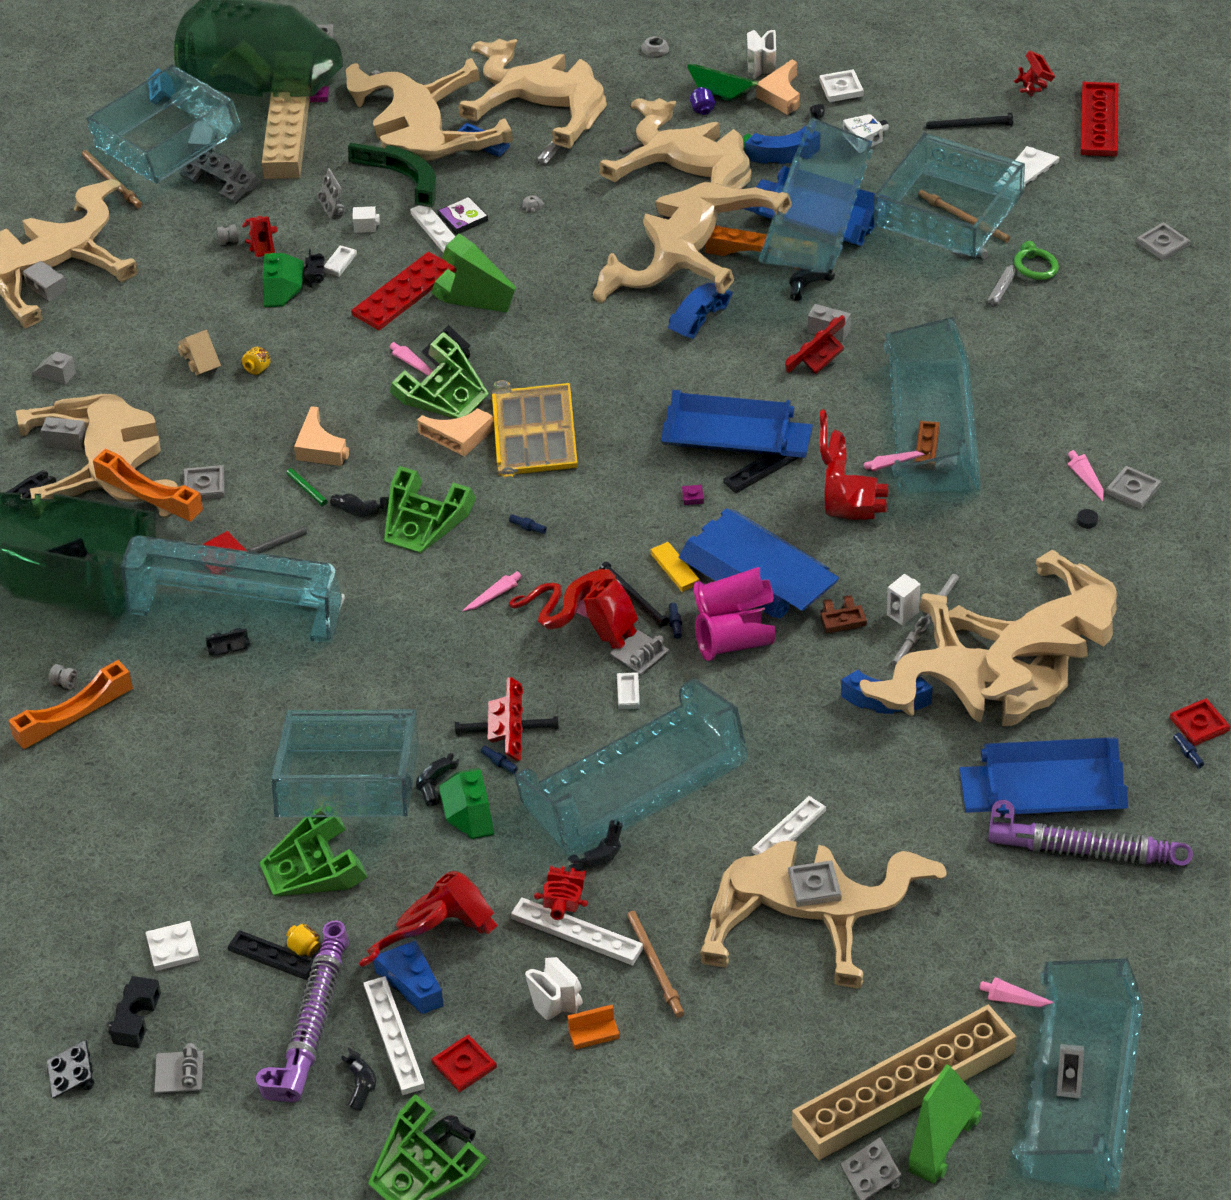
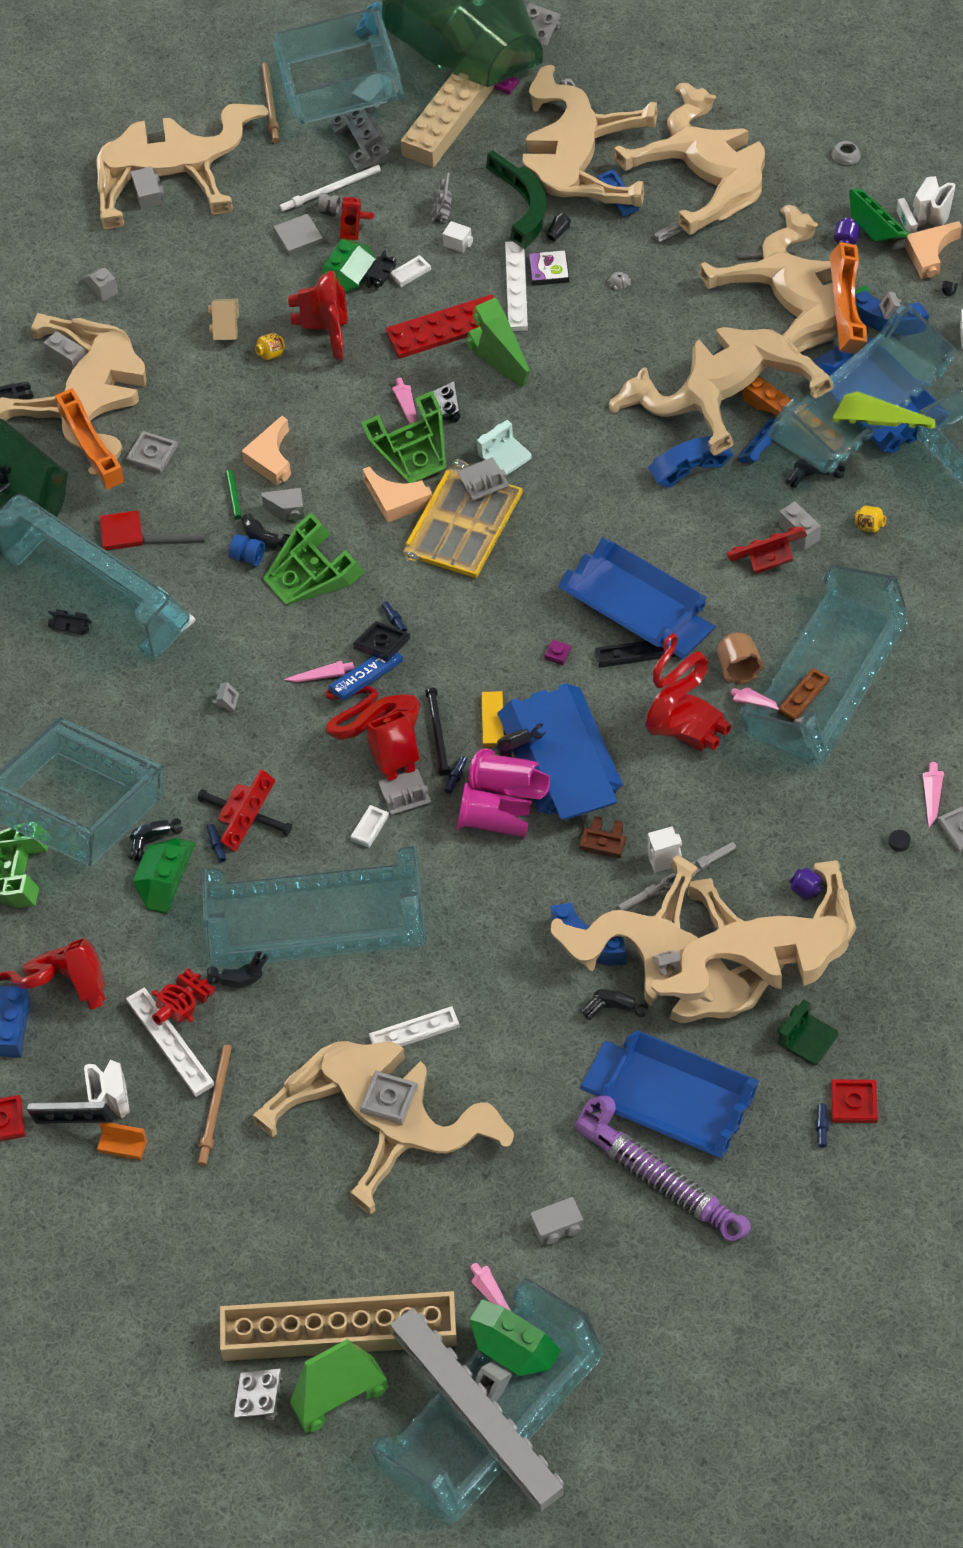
camera: 30 degrees right, 10 degrees up
none -> black tile [26,1102,115,1124]
none -> light grey tile [213,682,239,711]
none -> blue wheel [229,534,265,566]
none -> light grey slope [261,488,305,521]
none -> light grey tile [274,214,323,255]
none -> white bar [279,165,381,212]
none -> red hips [288,270,348,362]
none -> blue tile [329,652,403,701]
none -> black tile [353,621,410,662]
none -> light grey brick [390,1308,564,1513]
none -> light grey hinge [457,457,509,501]
none -> green wedge [469,1300,562,1376]
none -> light aqua bracket [477,420,532,476]
none -> black arm [496,723,546,757]
none -> light grey brick [530,1197,584,1245]
none -> black cone [546,213,571,242]
none -> black arm [580,989,648,1020]
none -> light grey tile [652,950,681,975]
none -> medium nougat cylinder [717,632,764,685]
none -> blue plate [737,417,786,464]
none -> dark green bracket [777,999,838,1065]
none -> dark purple head [789,868,823,900]
none -> orange arch [830,242,868,354]
none -> lime wedge [833,391,935,429]
none -> yellow head [855,505,886,533]
none -> light grey tile [879,291,905,320]
none -> white tile [897,198,917,234]

